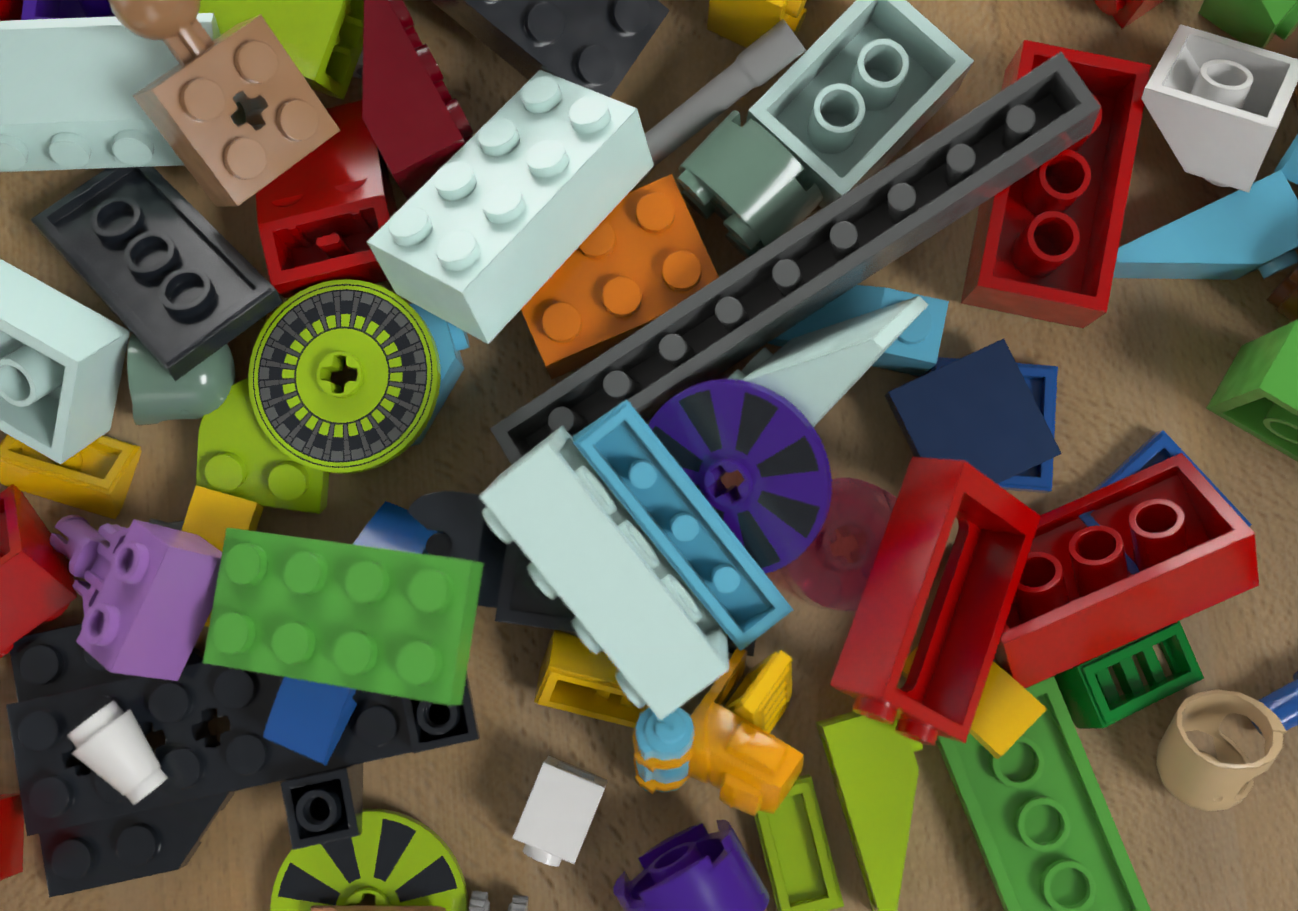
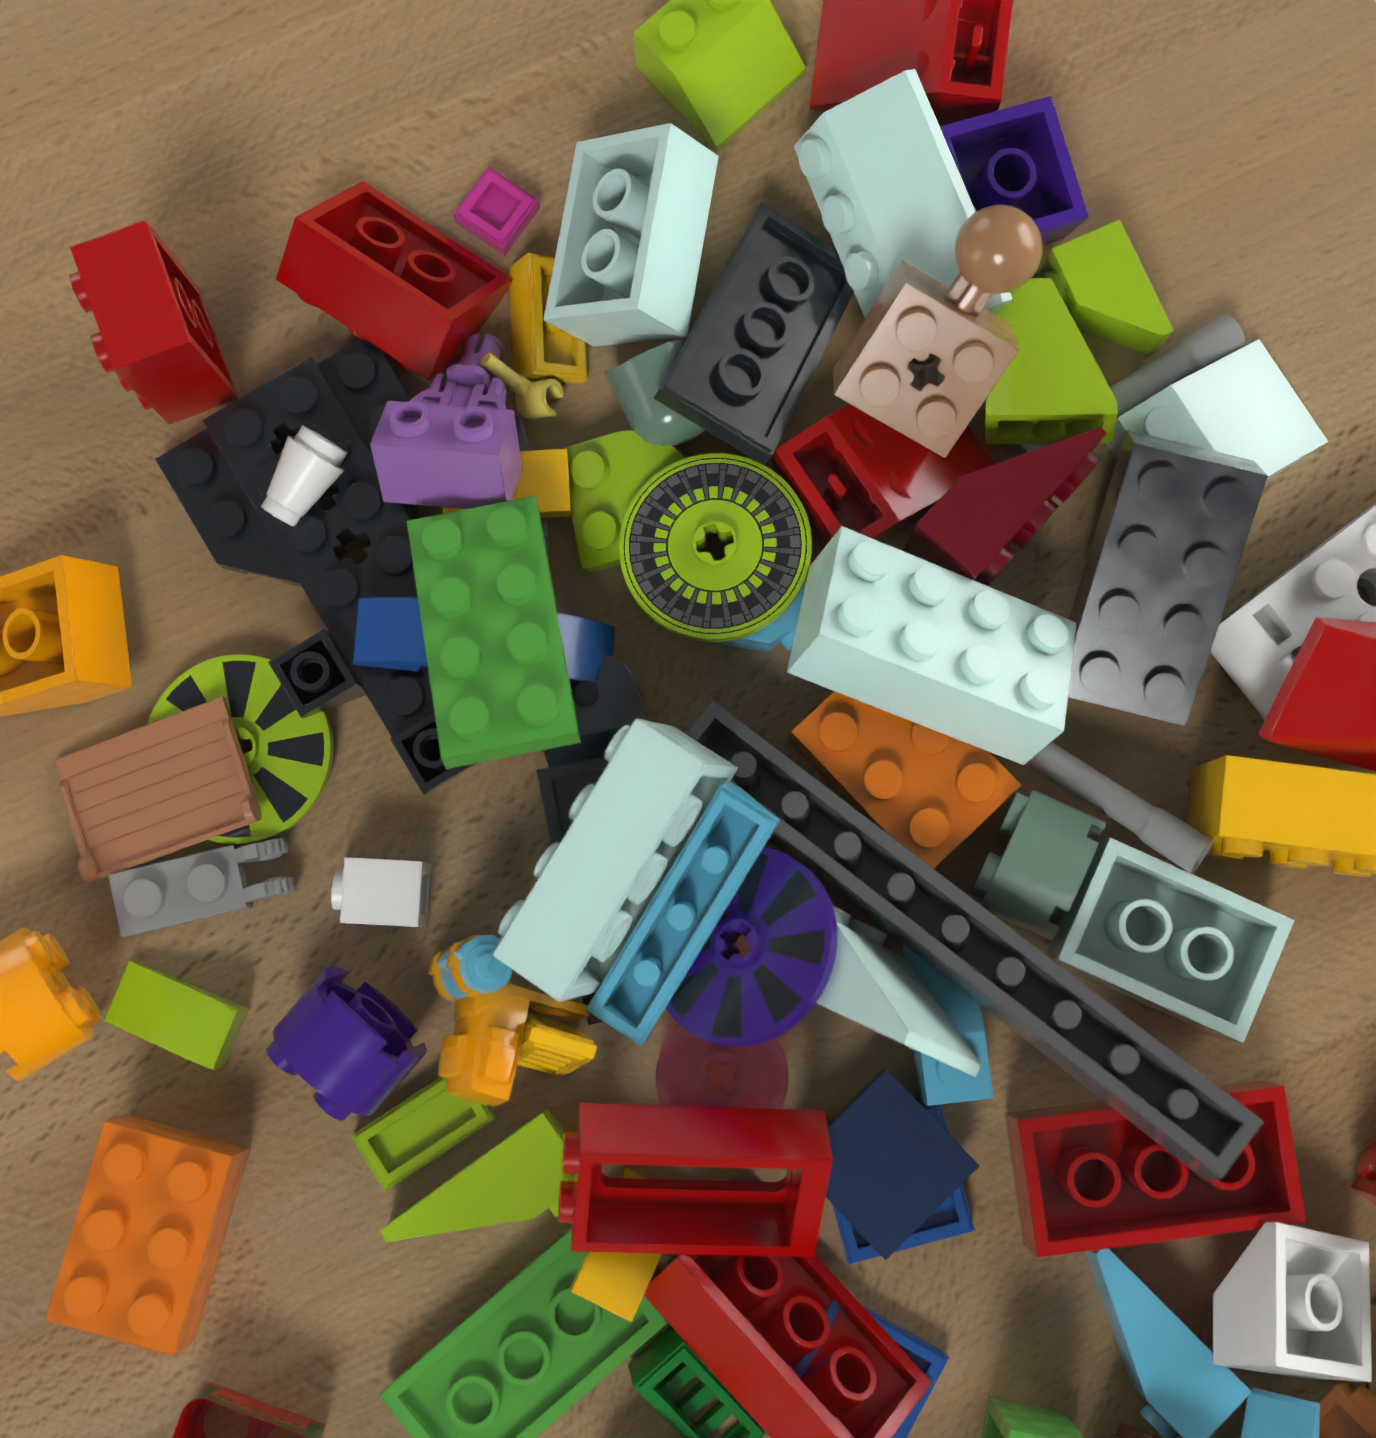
camera: 70 degrees right, 0 degrees up
yellow slope [534,630,649,728] -> none
none -> light yellow hand [480,352,564,419]

